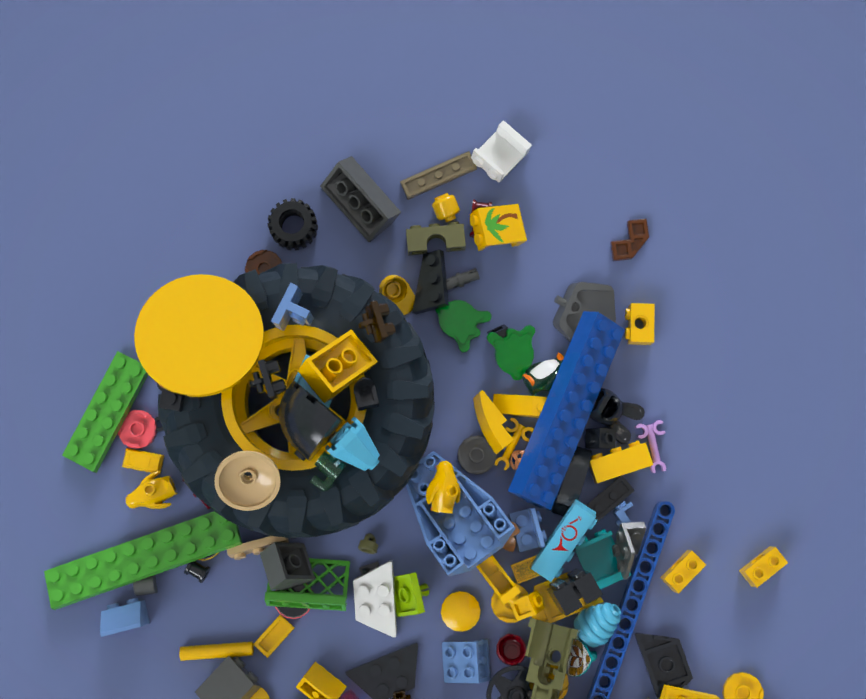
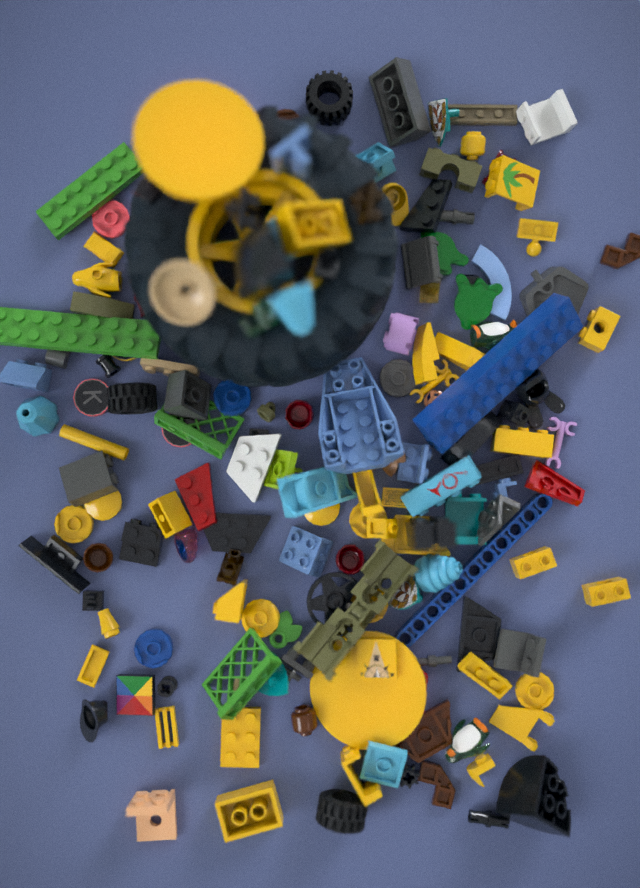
camera: 25 degrees right, 5 degrees up
yellow tile [253,614,295,658] -> none
yellow animal [426,461,461,513] -> none
none -> medium azure cone [16,396,60,437]
none -> olive slope [70,291,135,319]
none -> black tile [73,378,109,417]
none -> black tyre [107,383,158,415]
none -> red wing [174,462,217,531]
none -> blue tile [213,380,251,416]
none -> medium azure piece [277,466,357,518]
none -> dark red hair [285,400,314,430]
none -> medium azure bracket [356,142,396,182]
none -> lavender brick [383,312,419,356]
none -> dark grey piece [401,236,443,290]
none -> clear yellow tile [419,283,440,303]
none -> shield [428,98,459,147]
none -> light blue tile [471,244,512,321]
none -> dark grey bracket [493,629,546,678]
none -> yellow plate [516,218,558,257]
none -> red wing [524,460,585,507]

